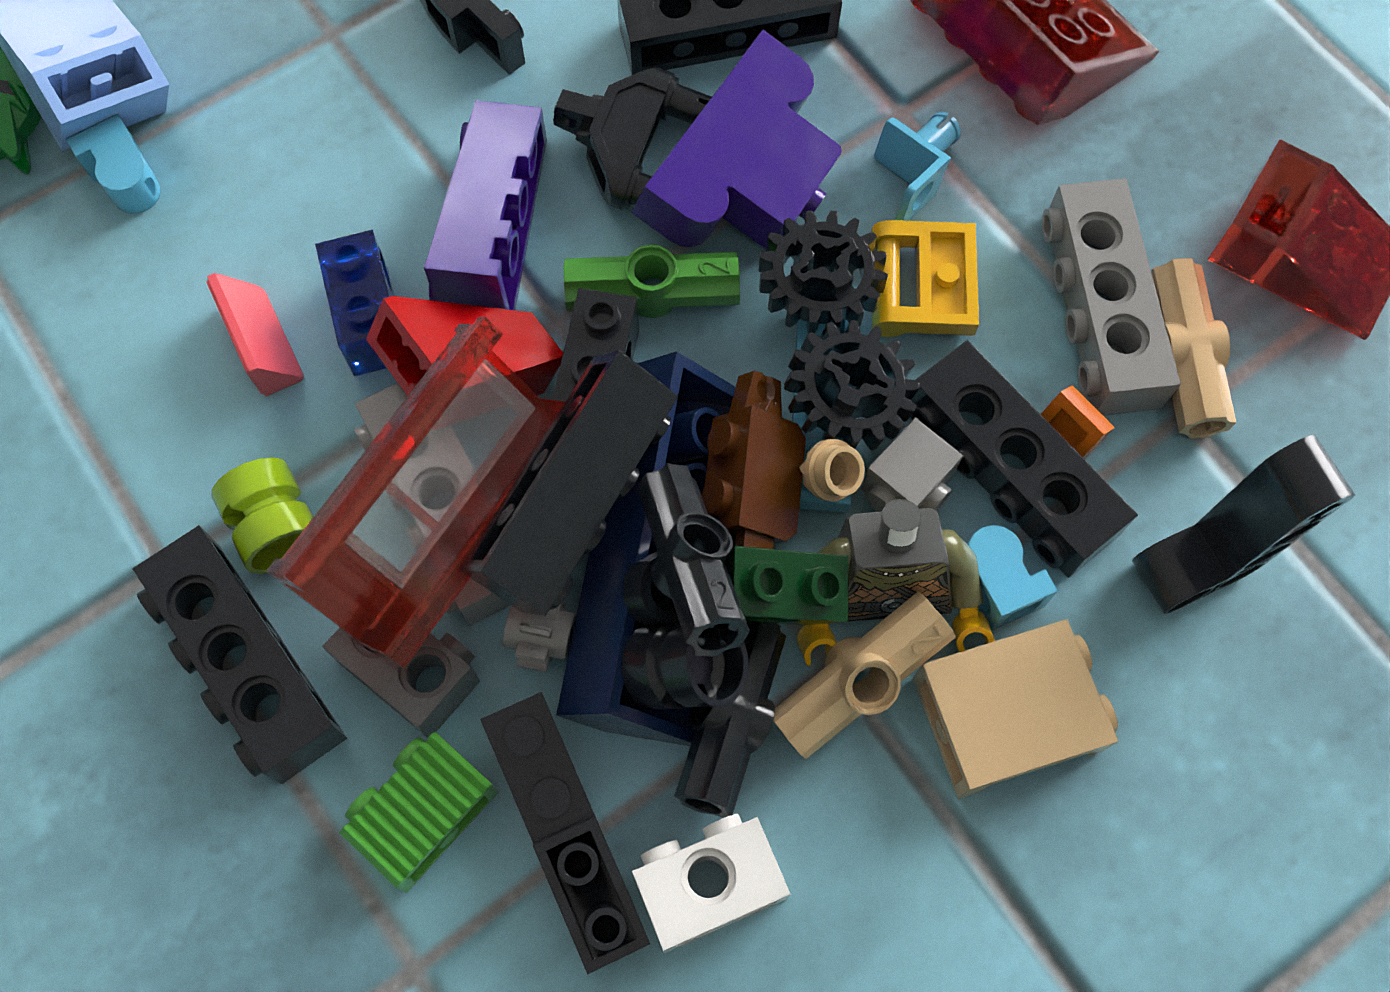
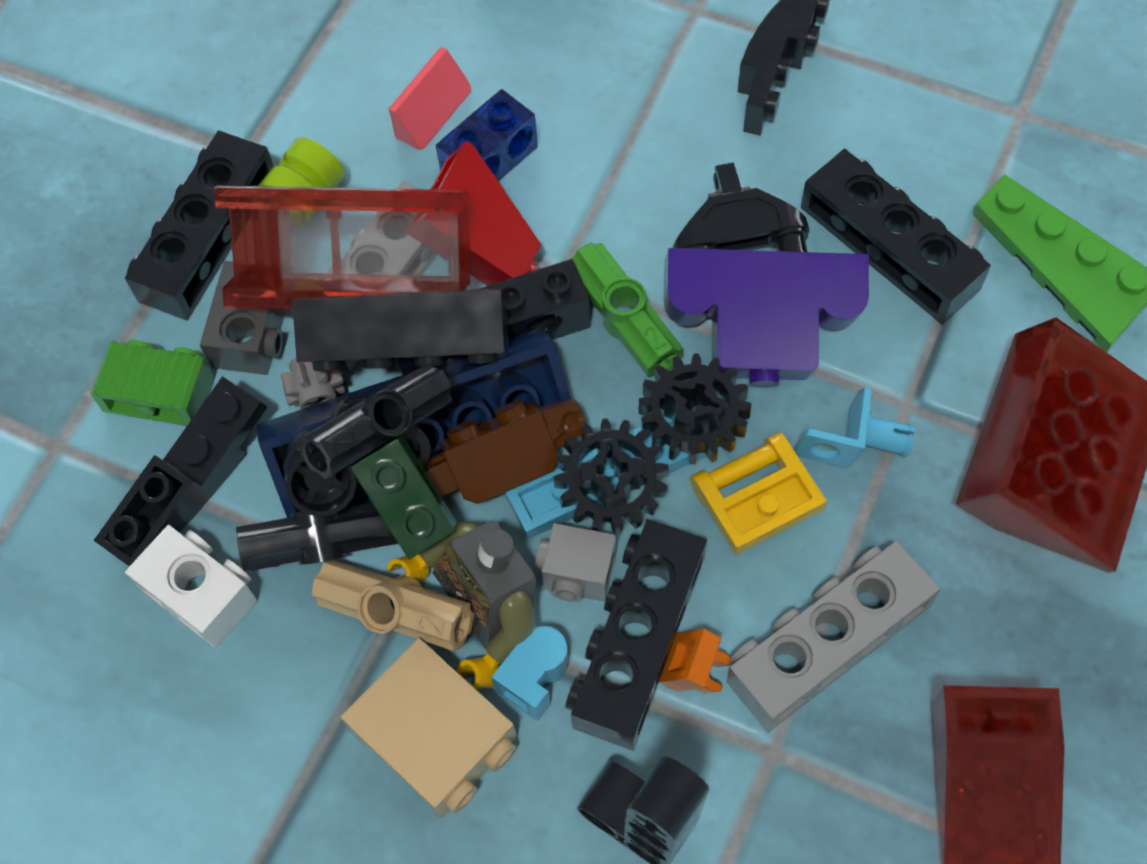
camera: 65 degrees right, 5 degrees down
wedge [424,100,547,310] -> none
tan plate [799,439,865,502] -> none
tan piece [1151,258,1236,439] -> none

